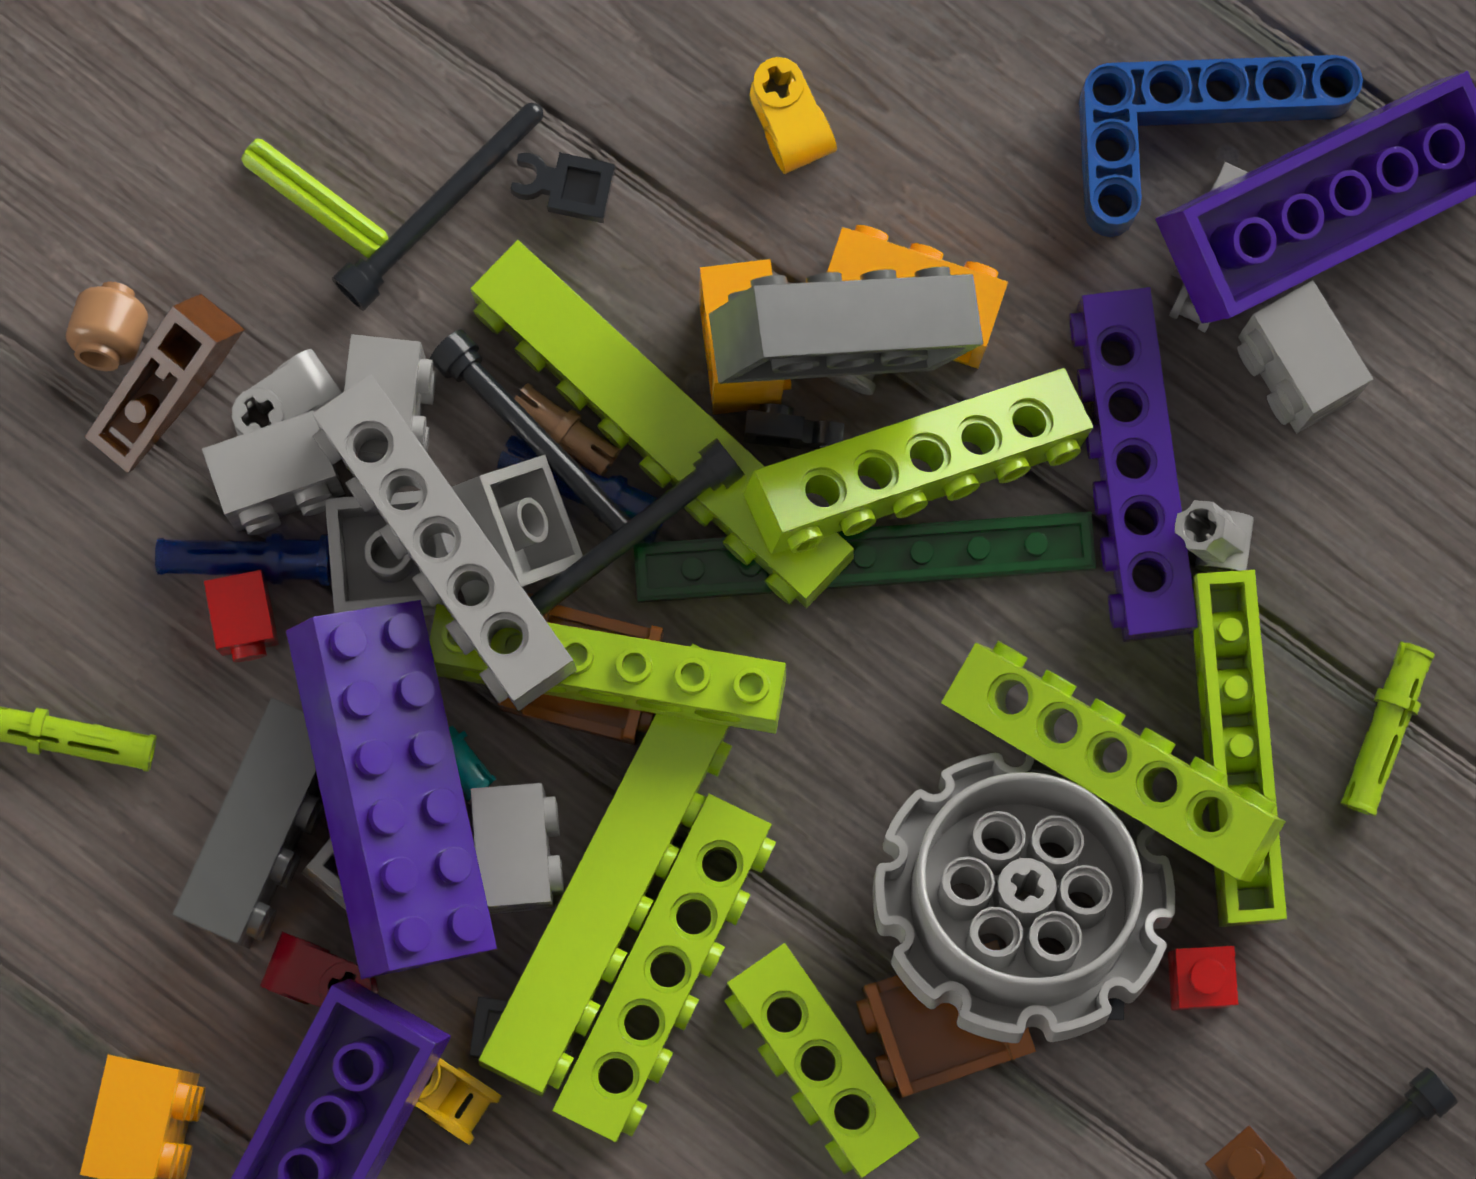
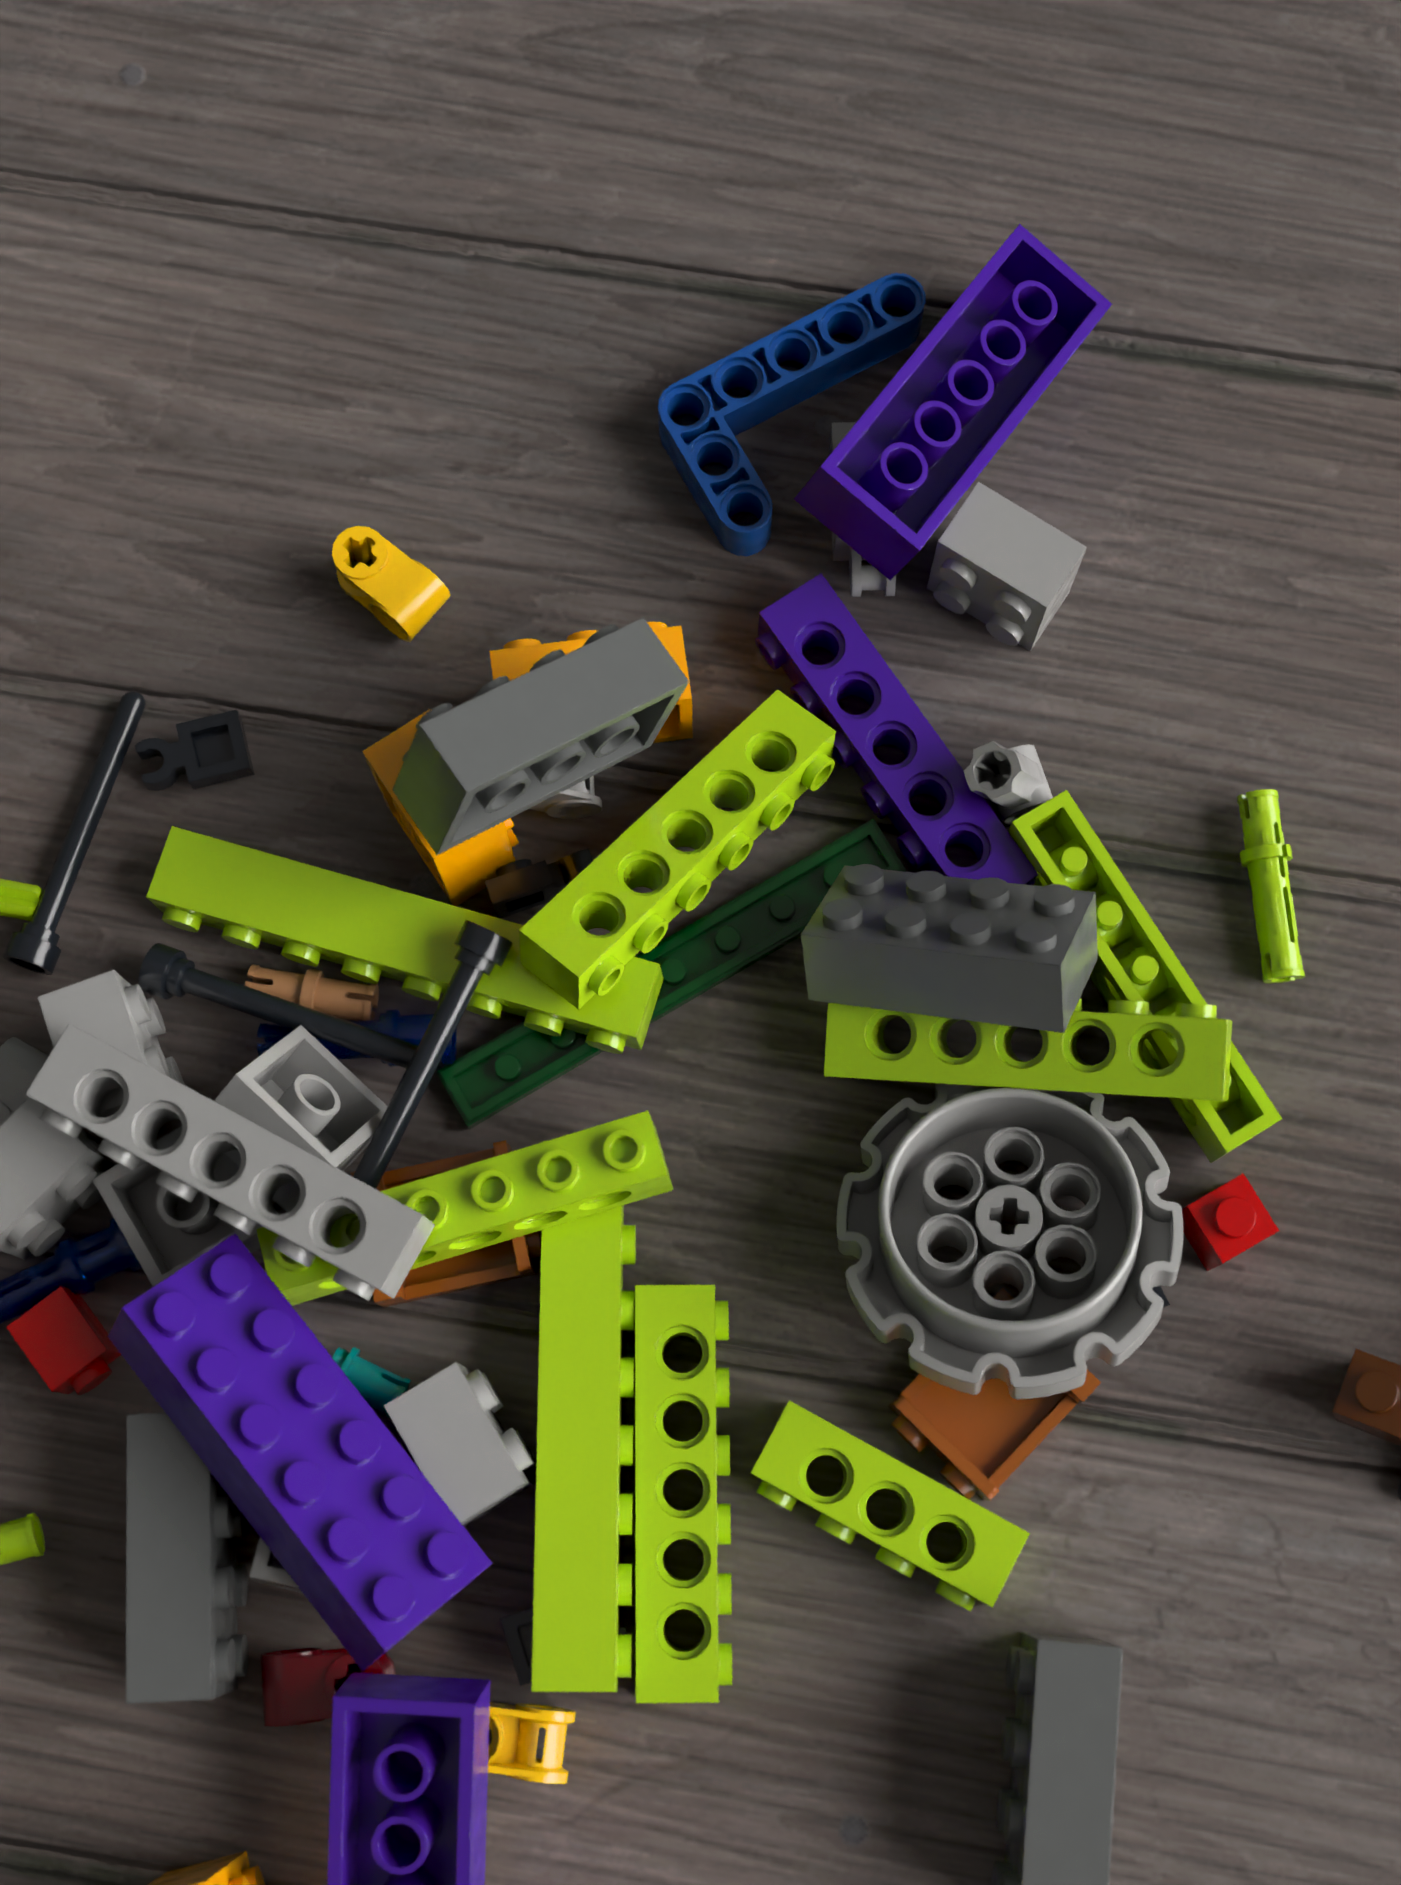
camera: 20 degrees left, 5 degrees down
none -> dark grey brick [801,864,1098,1033]

